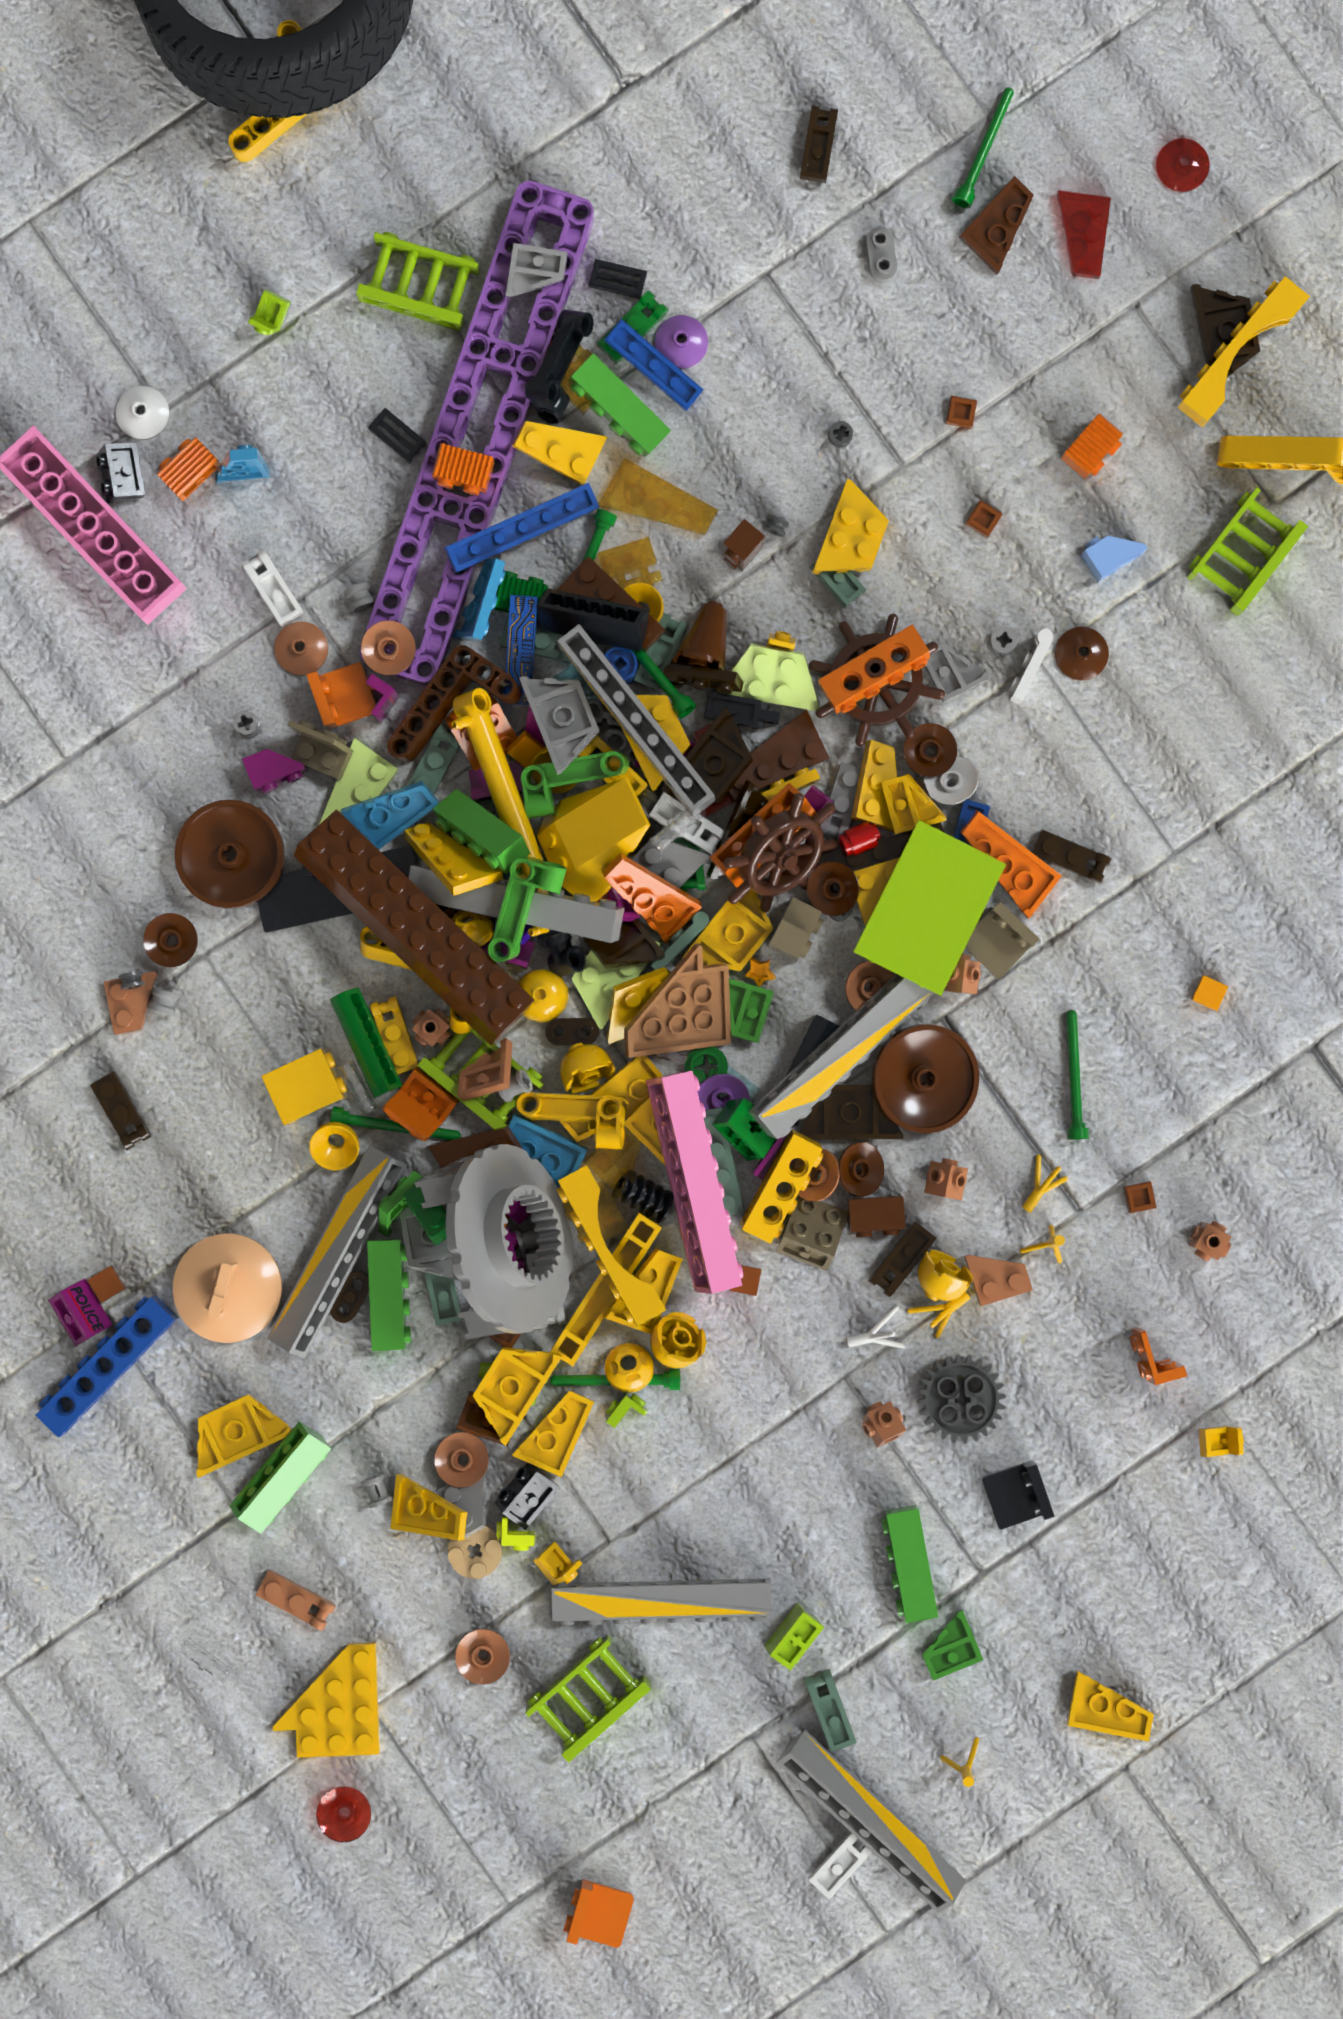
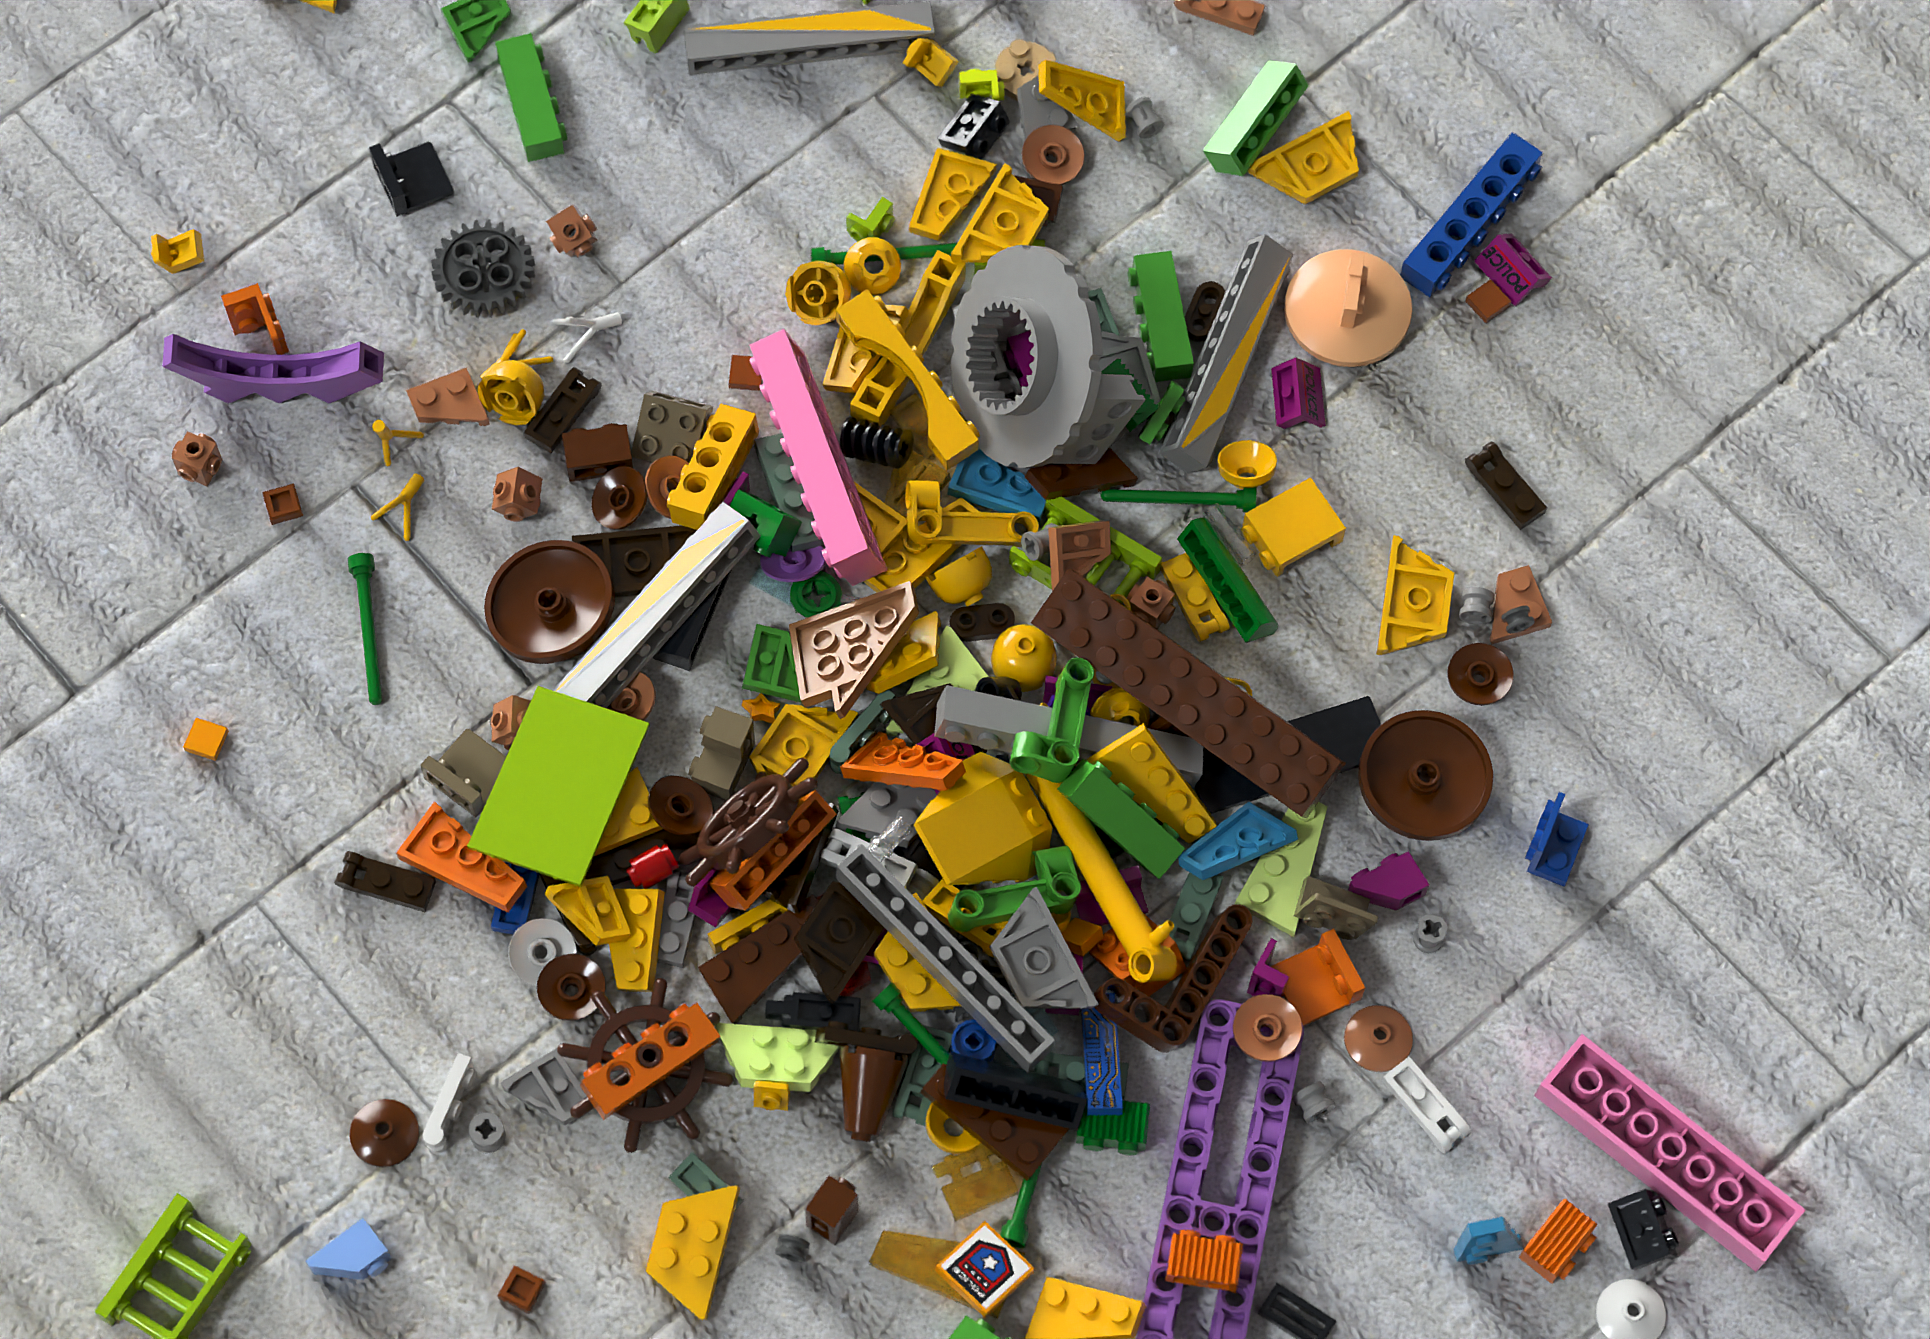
camera: 175 degrees right, 20 degrees down
orange bracket [382,1067,460,1141] -> none
blue plate [444,483,600,573] -> none
dark azure wing [453,558,505,641] -> none
none -> medium lavender arch [162,334,384,404]
none -> tile [935,1221,1035,1318]
none -> magenta panel [1271,357,1326,429]
none -> yellow wing [1376,535,1454,655]
none -> blue bracket [1525,792,1589,886]

